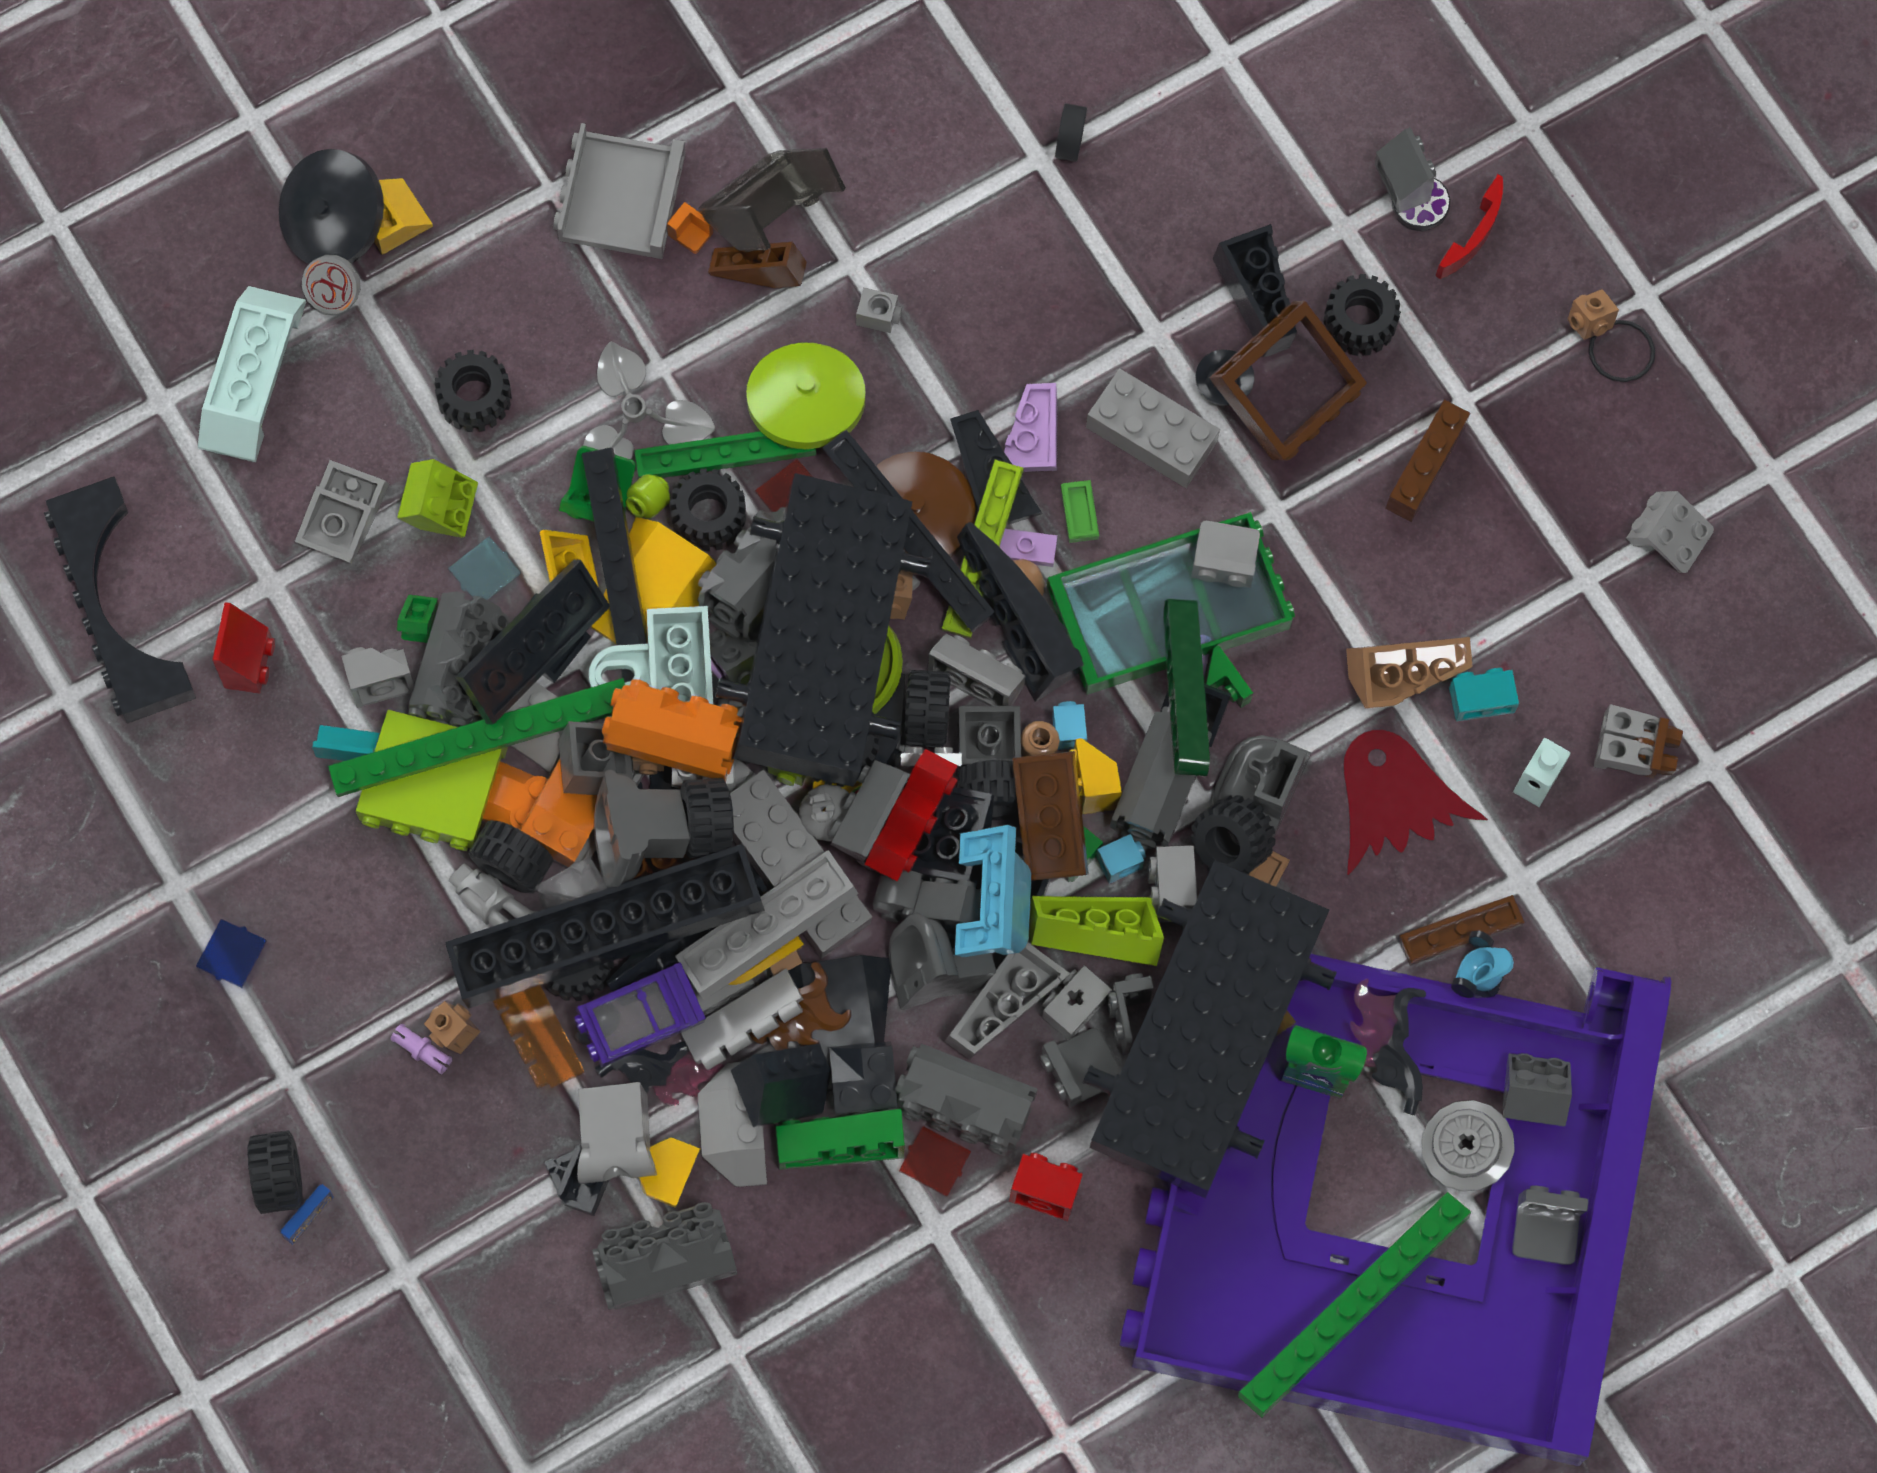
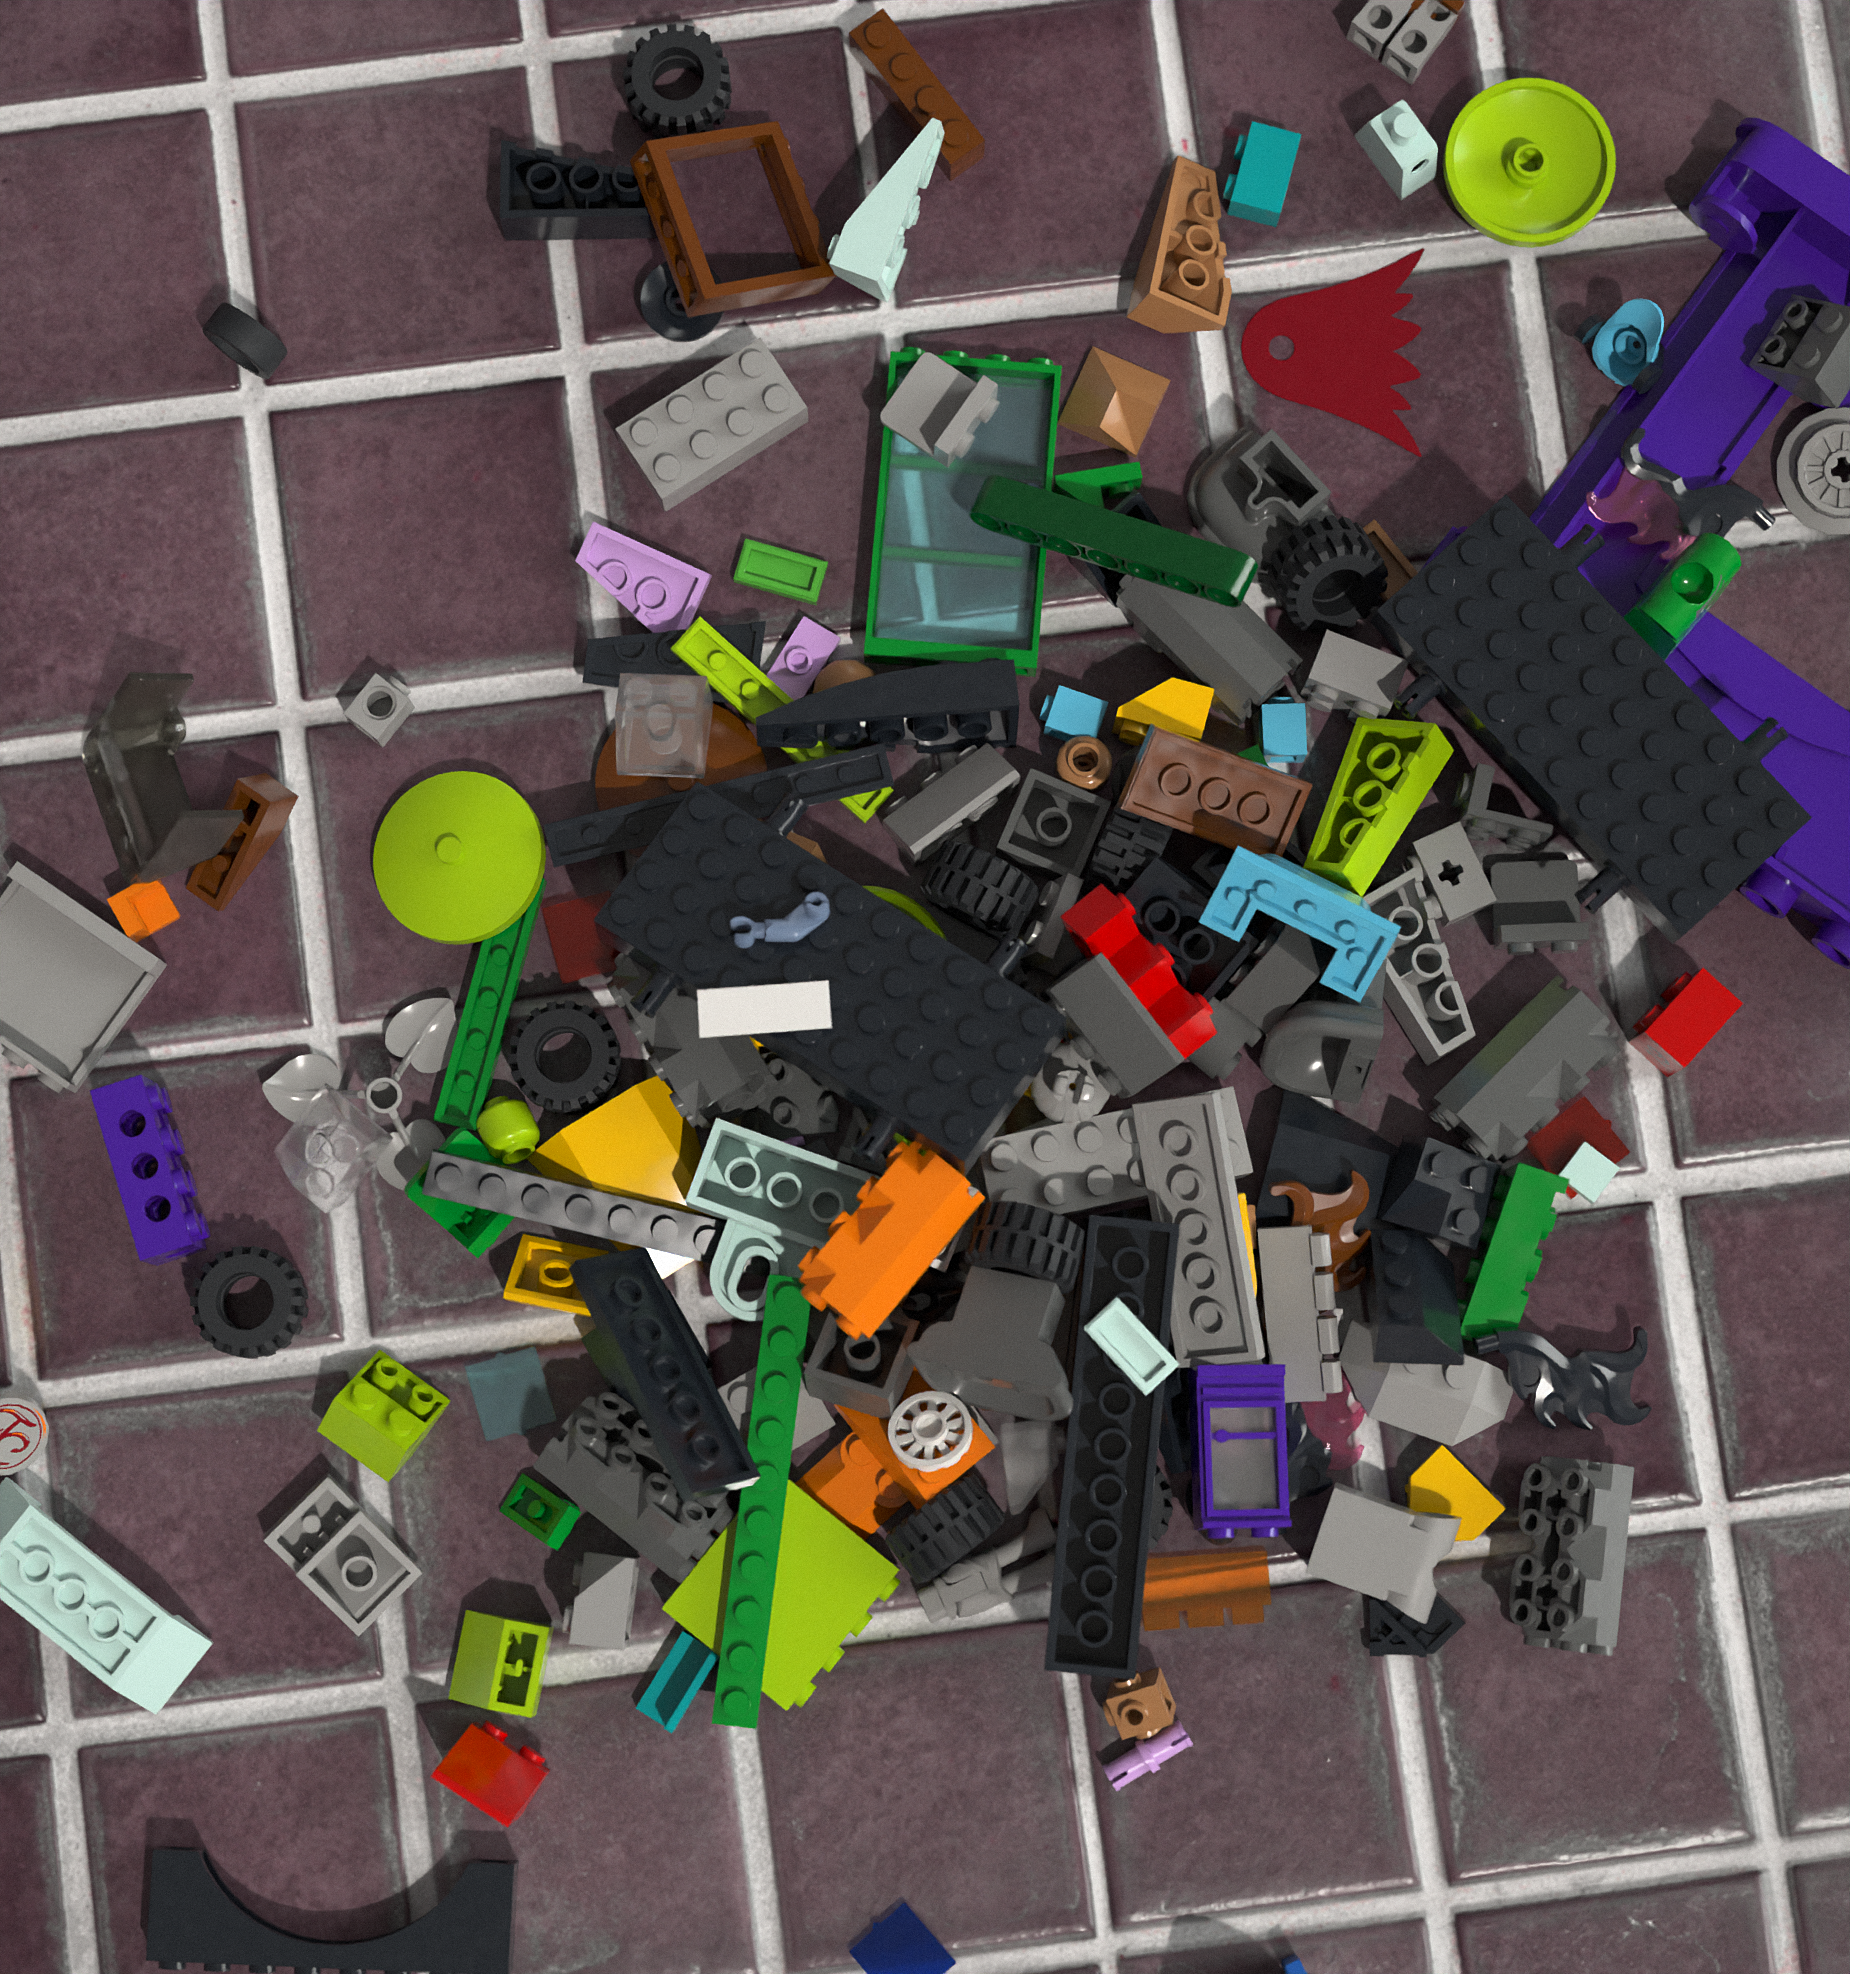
camera: 65 degrees left, 10 degrees up
reddish brown tile [1399,895,1525,966] -> none
none -> dark purple brick [90,1075,210,1266]
none -> clear slope [274,1083,394,1213]
none -> lime slope [448,1610,554,1718]
none -> clear slope [615,673,713,778]
none -> white sticker [697,981,831,1038]
none -> sand blue arm [730,892,830,948]
none -> light aqua wedge [827,118,945,303]
none -> white wheel [888,1391,973,1472]
none -> medium nougat slope [1058,346,1170,458]
none -> light aqua tile [1084,1297,1179,1395]
none -> lime dish [1443,78,1616,248]
none -> black piece [1472,1326,1652,1430]
none -> light aqua tile [1558,1141,1620,1204]

